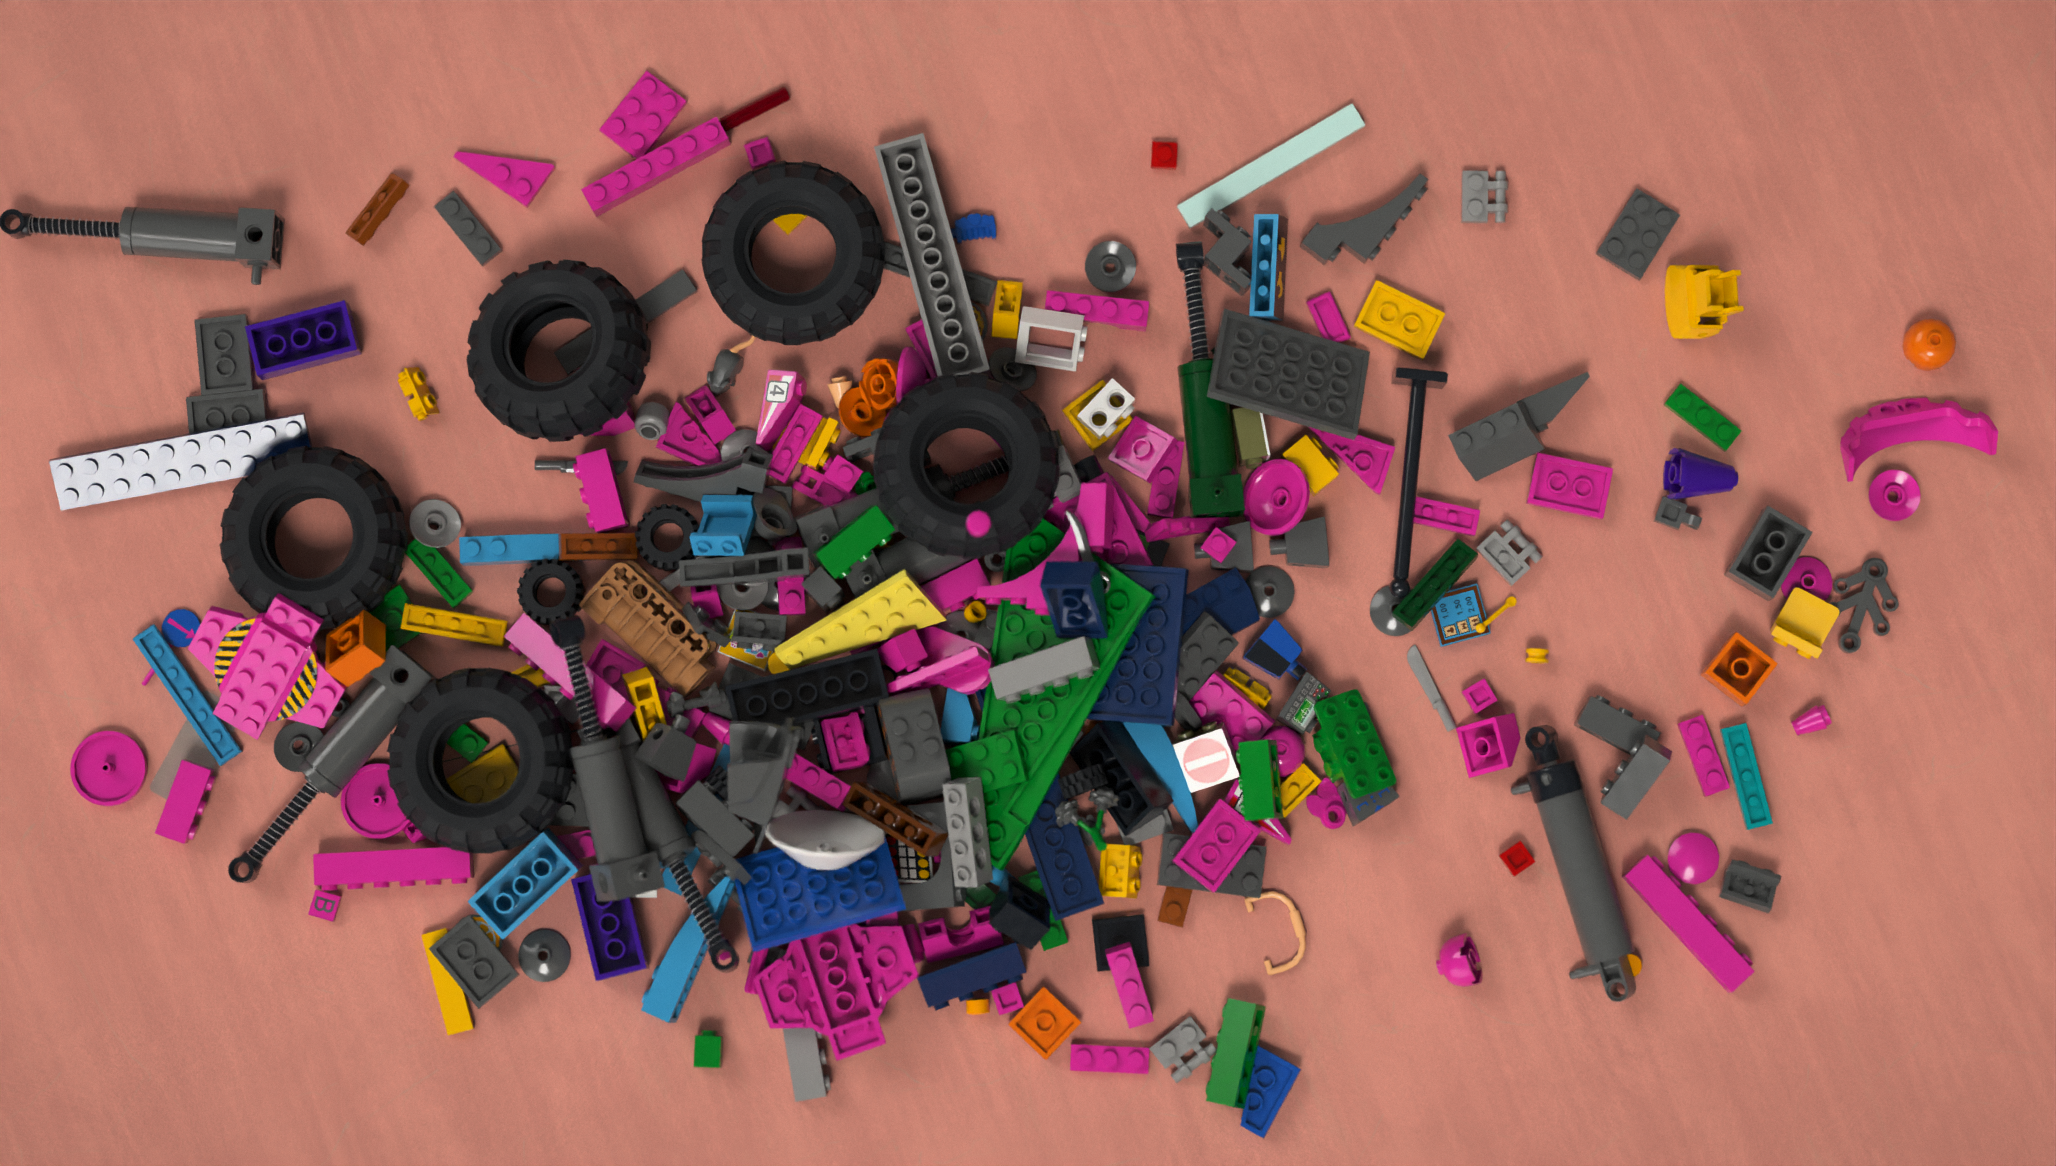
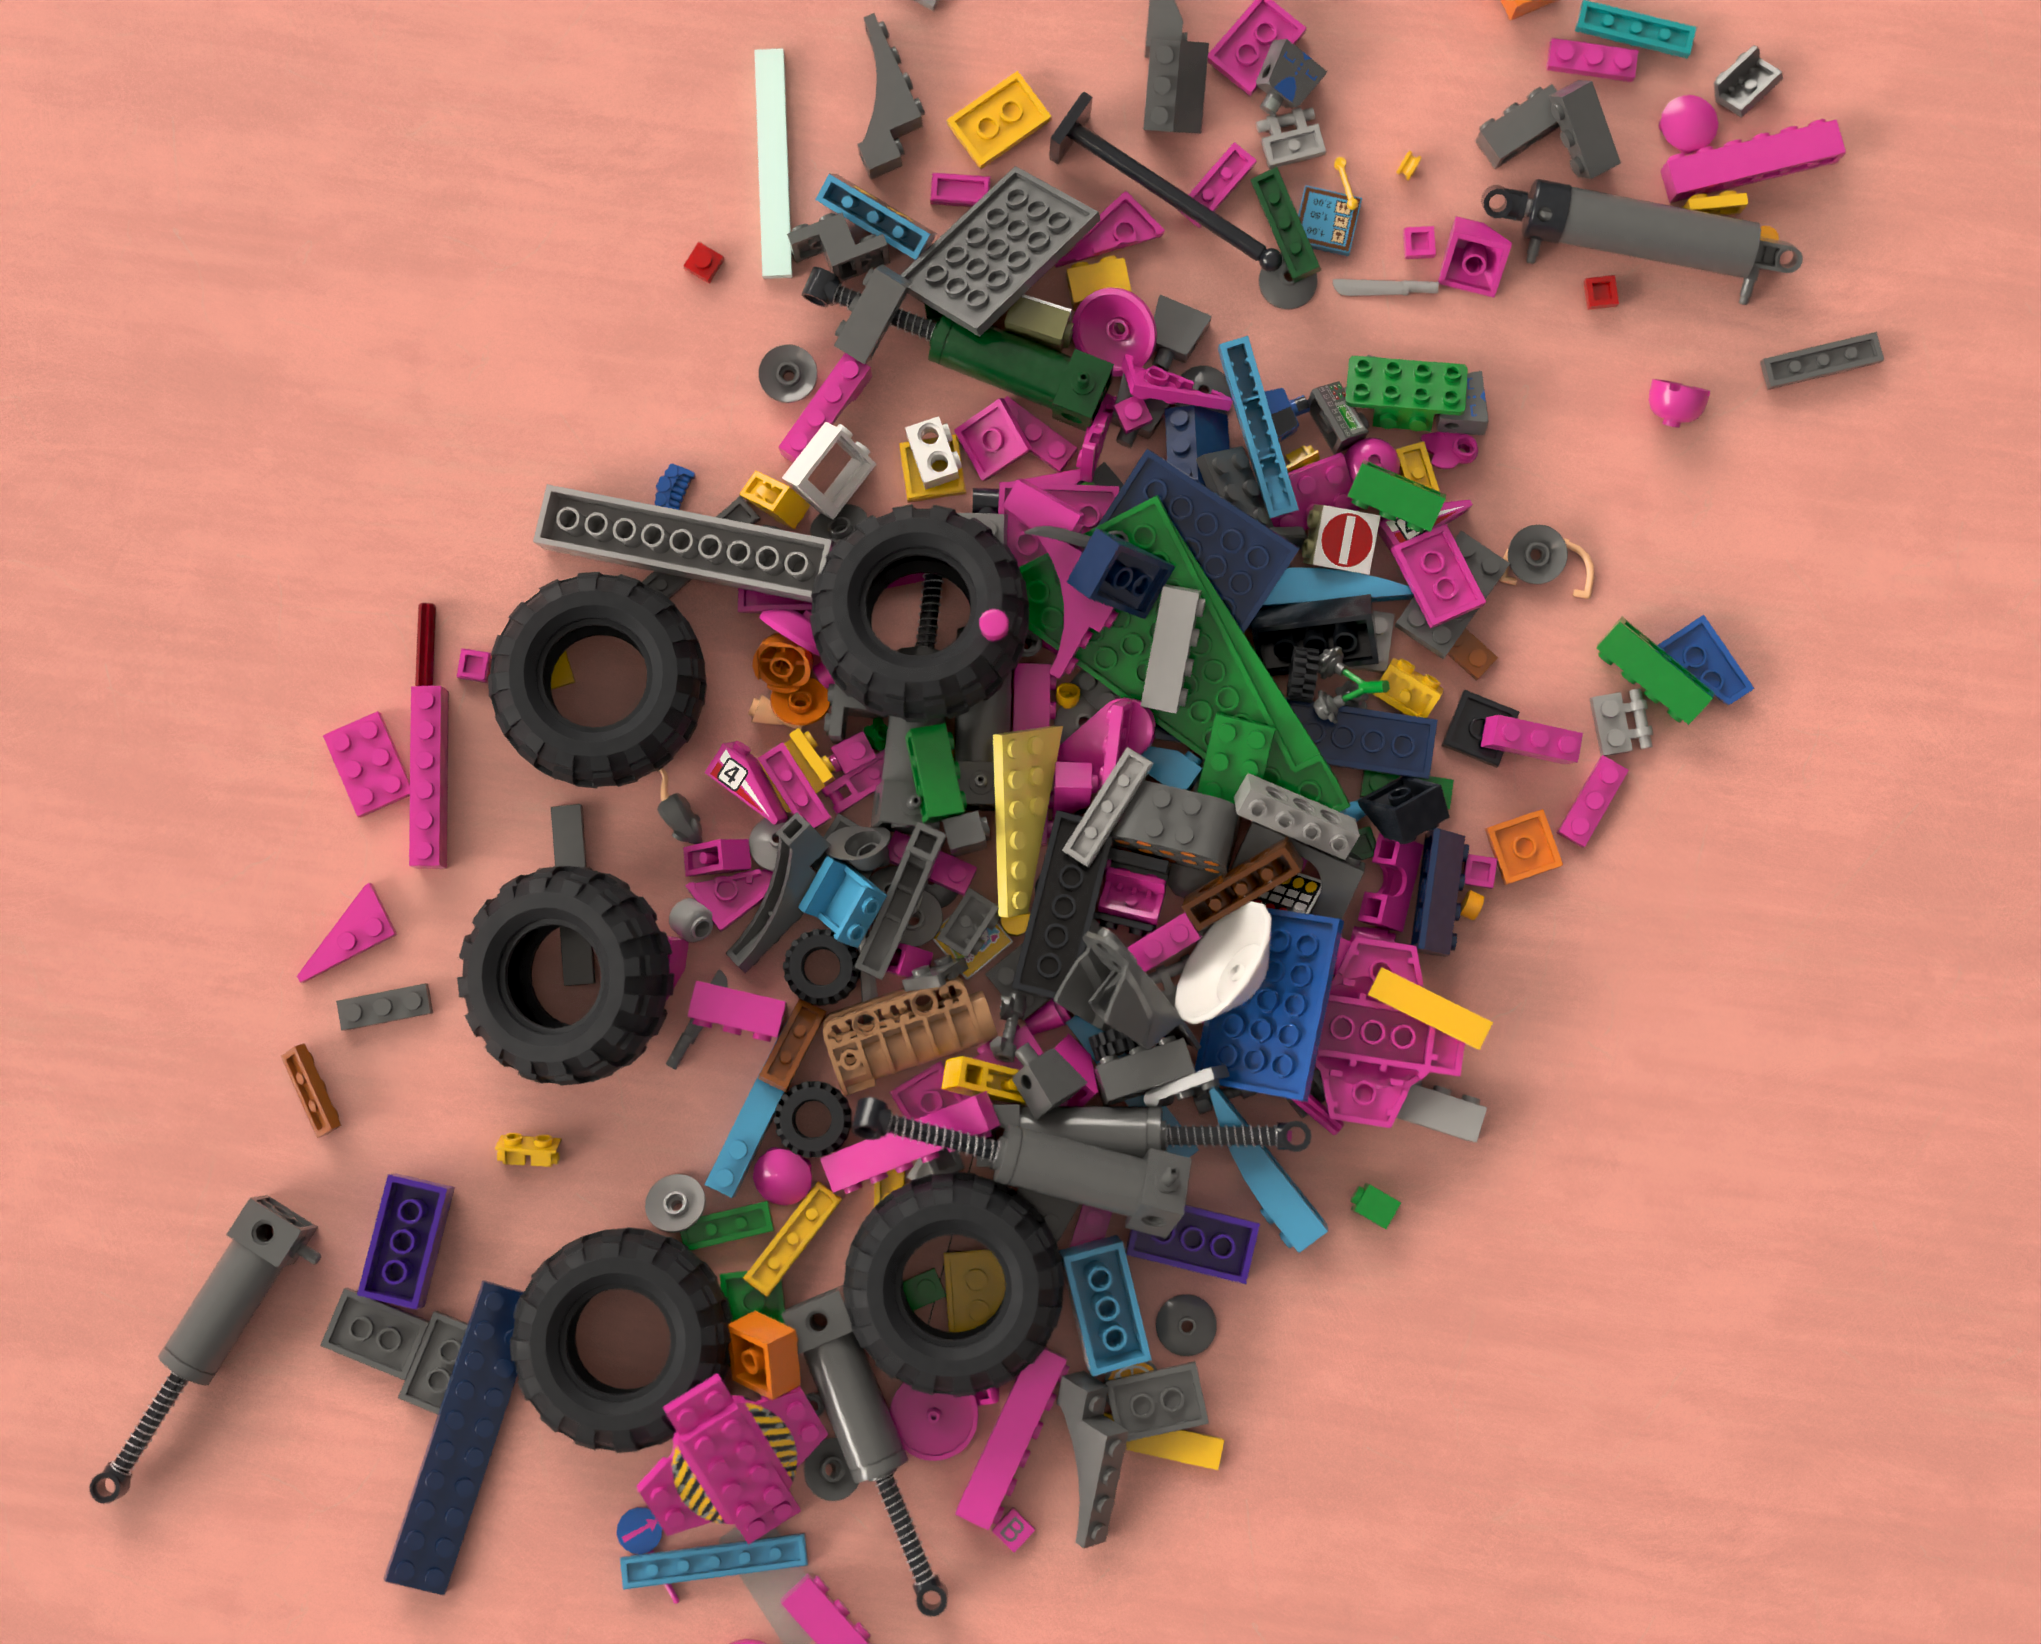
camera: 65 degrees left, 0 degrees up
none -> dark pink dish [753,1147,812,1206]
none -> dark grey brick [834,264,913,364]
none -> dark grey arch [1056,1371,1129,1548]
none -> light grey tile [1062,747,1154,867]
none -> dark pink wing [1121,355,1233,411]
none -> dark azure slope [1217,336,1299,519]
none -> dark grey torso [1256,39,1328,116]
none -> yellow tile [1368,967,1493,1050]
none -> dark grey dish [1508,525,1568,584]
none -> yellow plate [1682,190,1748,216]
none -> dark grey plate [1760,332,1884,390]

